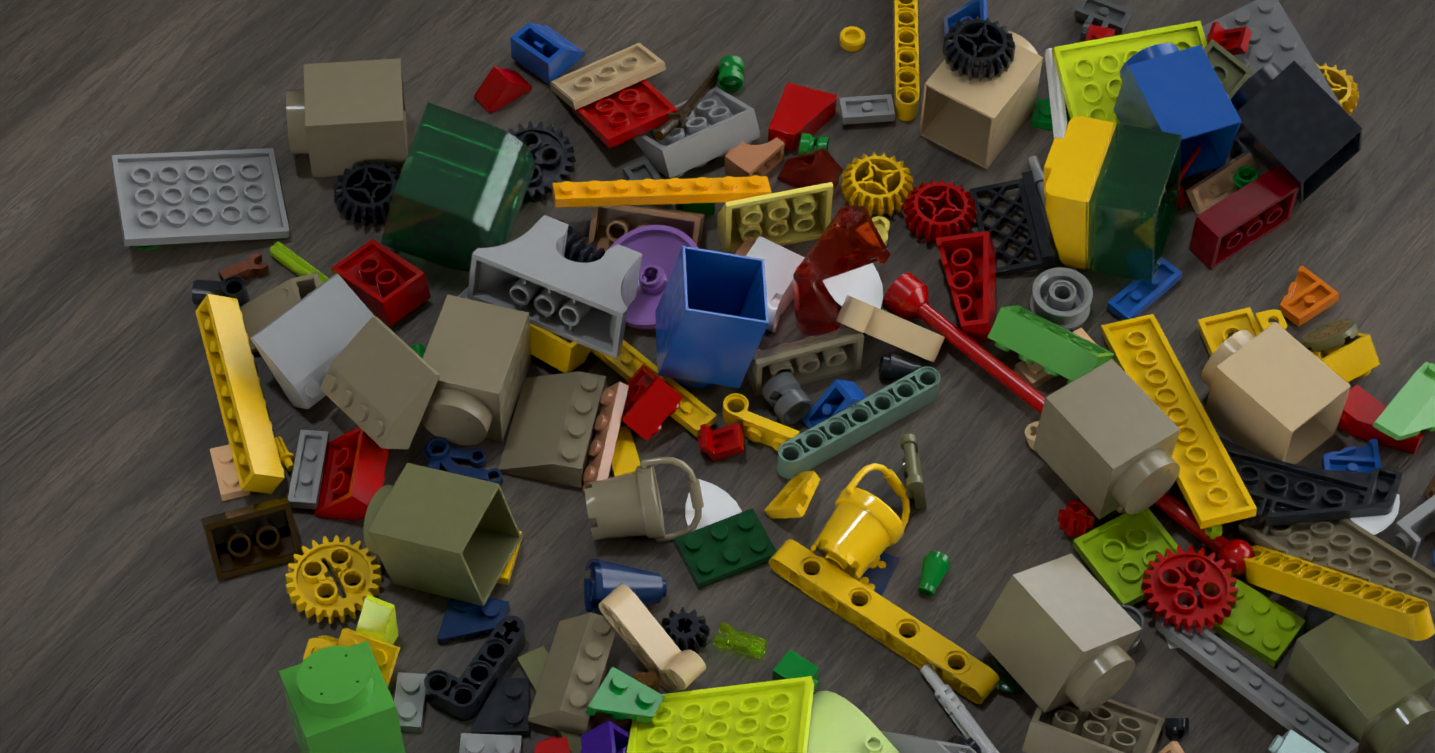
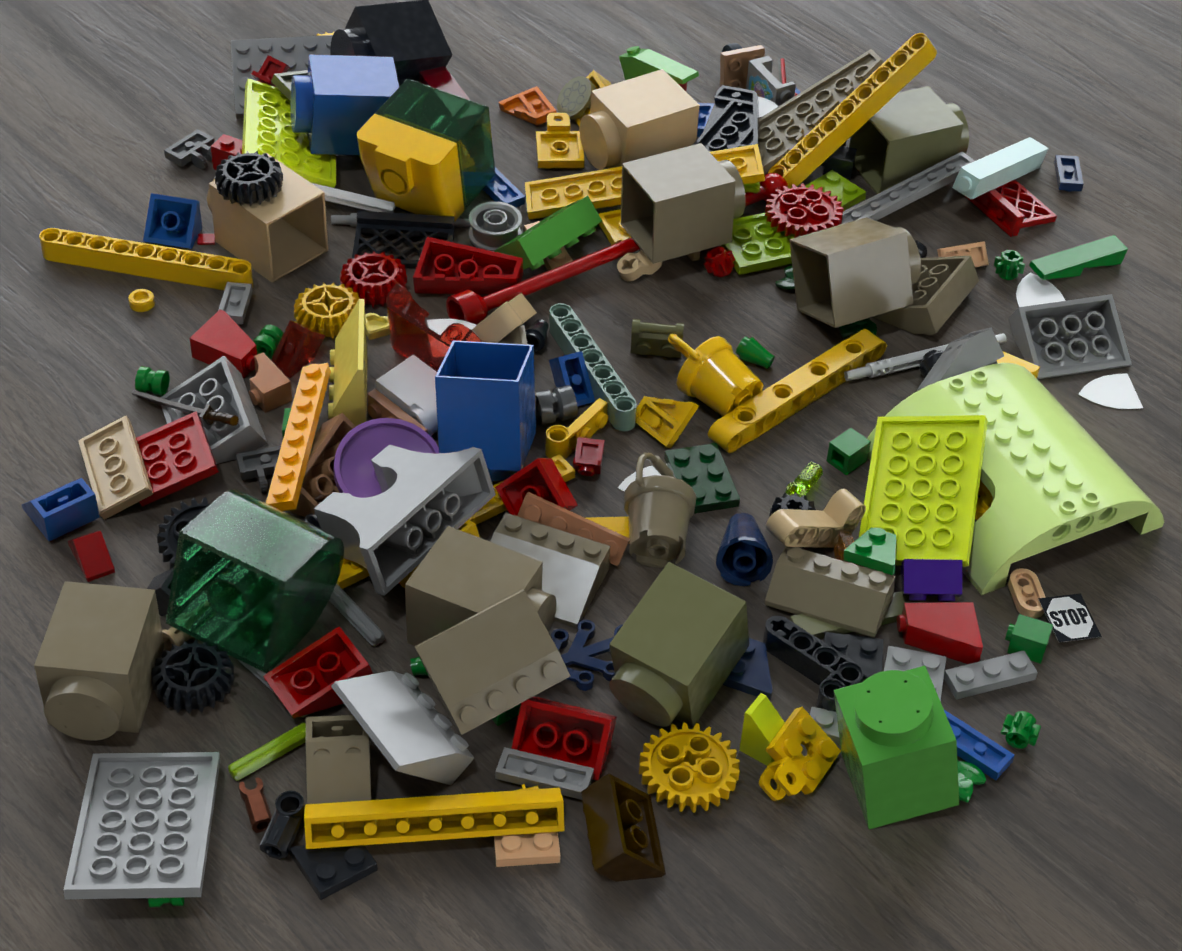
camera: 80 degrees left, 10 degrees down
none -> black wing [290,845,378,900]

